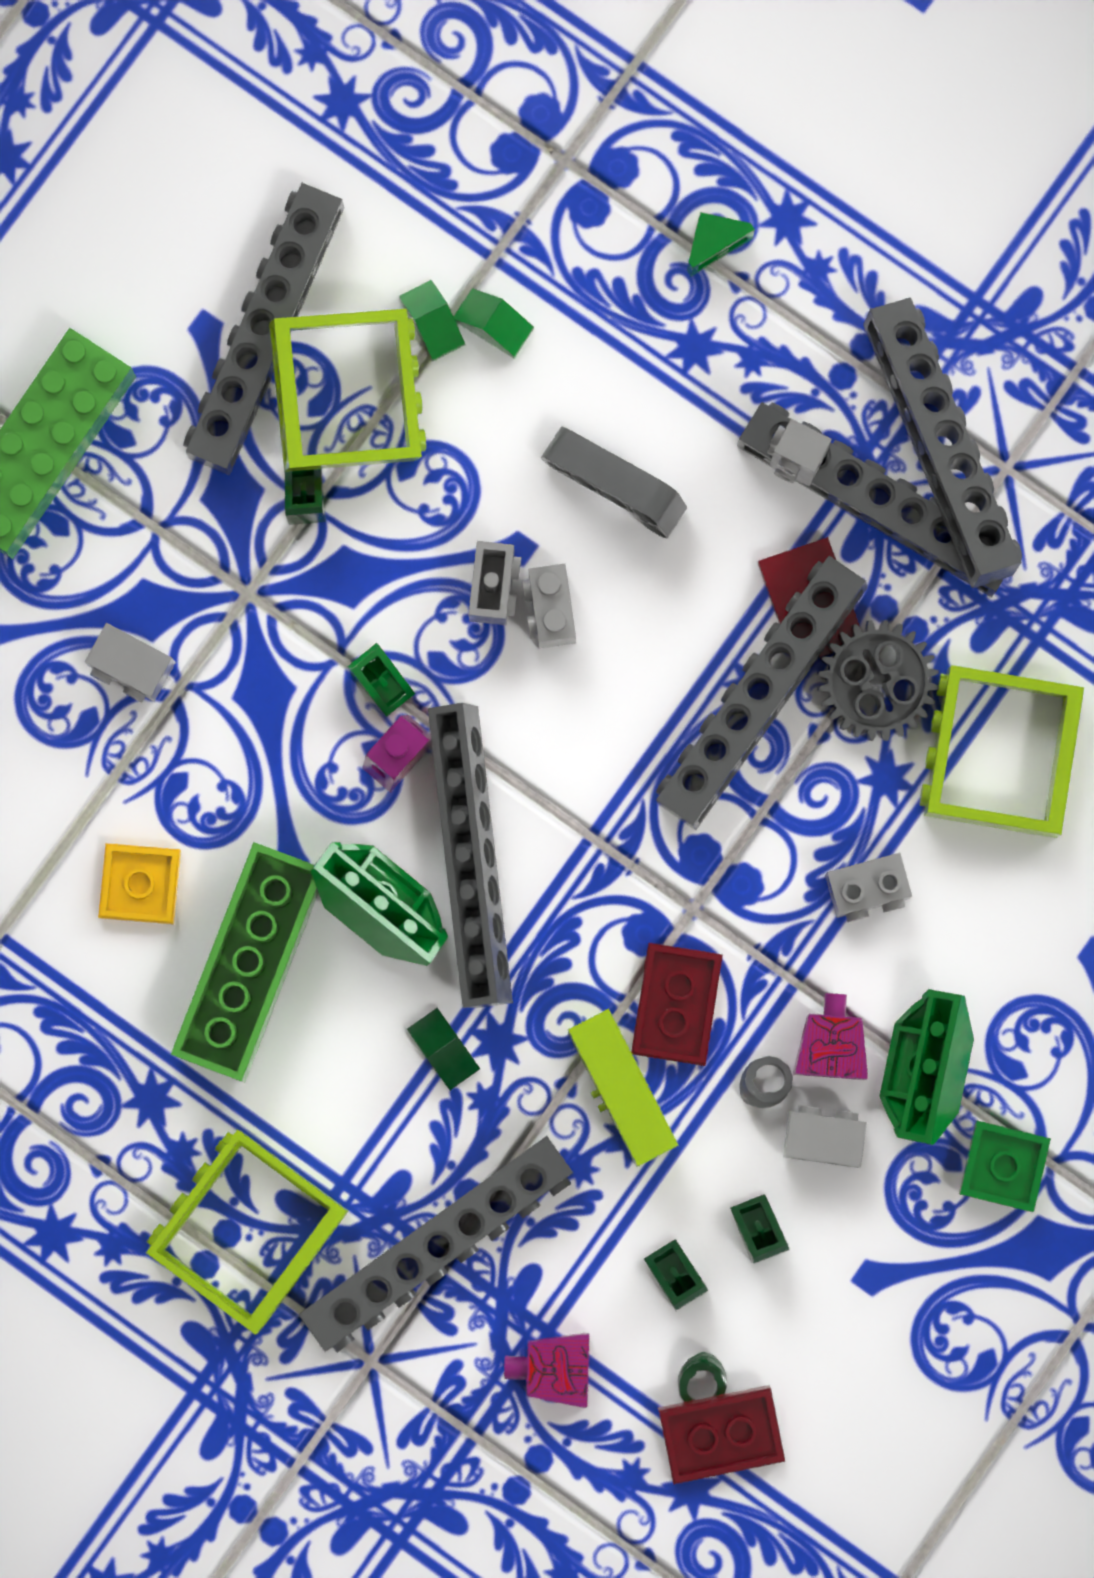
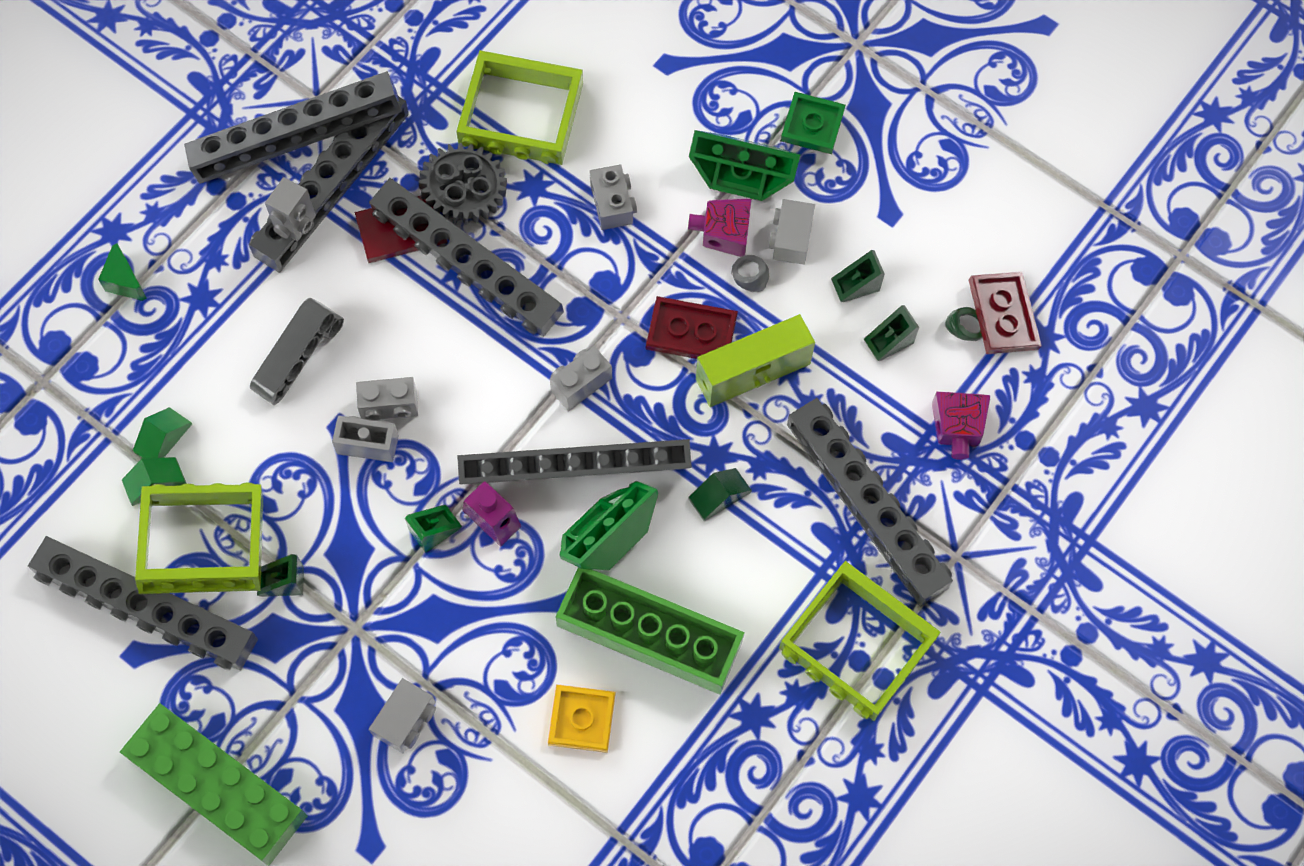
camera: 90 degrees left, 15 degrees down
none -> light grey brick [550,346,612,411]

